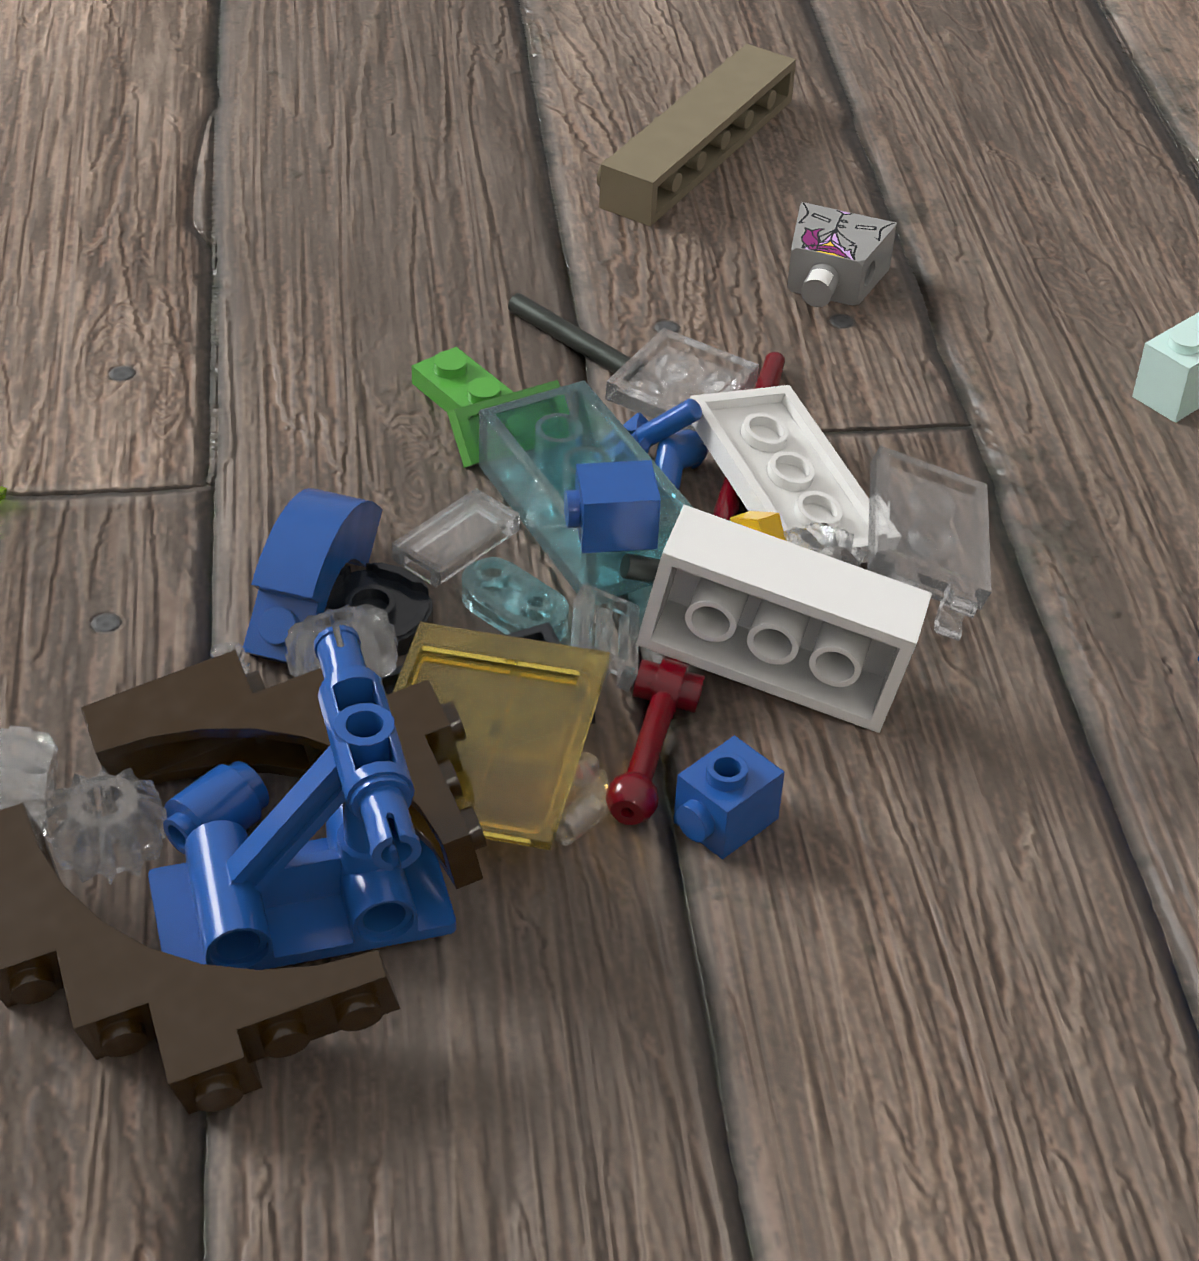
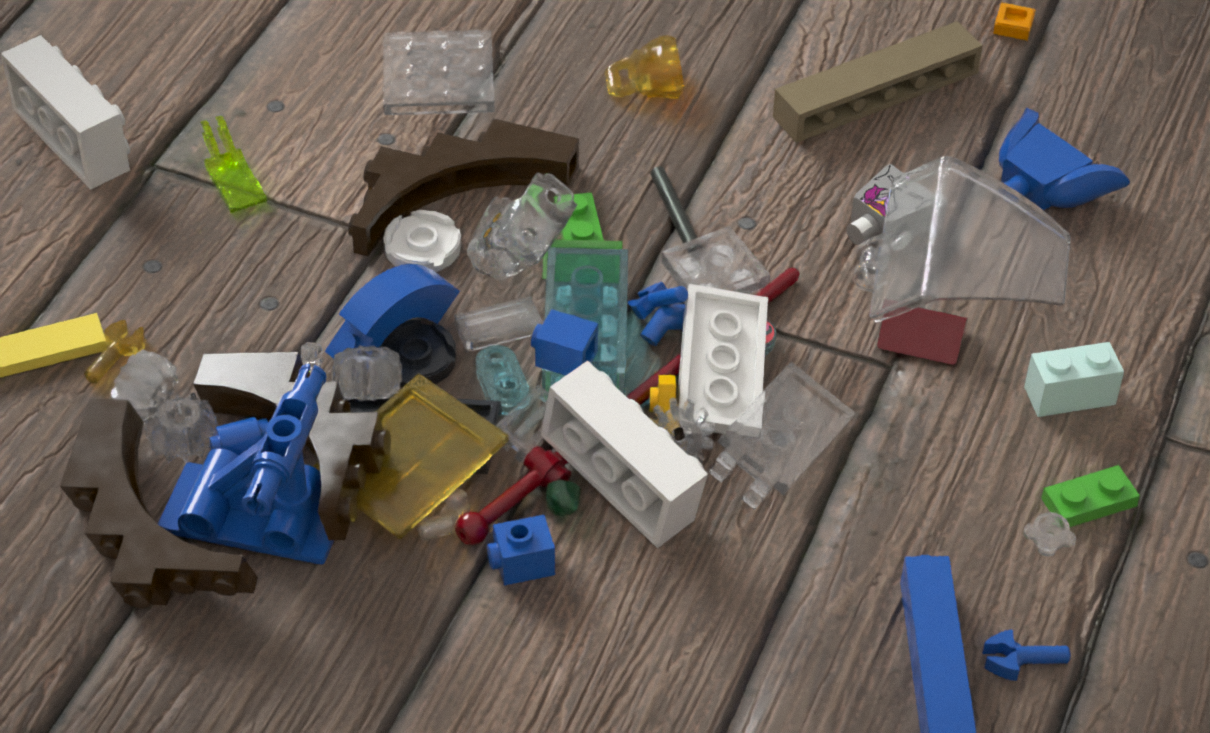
camera: 30 degrees right, 5 degrees up
none -> dark brown arch [348,118,579,256]
none -> clear plate [383,30,495,115]
none -> white tile [383,210,462,272]
none -> clear piece [467,173,578,281]
none -> clear green hinge [546,480,581,517]
none -> clear yellow piece [605,35,685,99]
none -> clear panel [853,156,1071,322]
none -> dark red panel [877,301,968,365]
none -> light orange tile [993,3,1036,41]
none -> blue torso [998,108,1130,210]

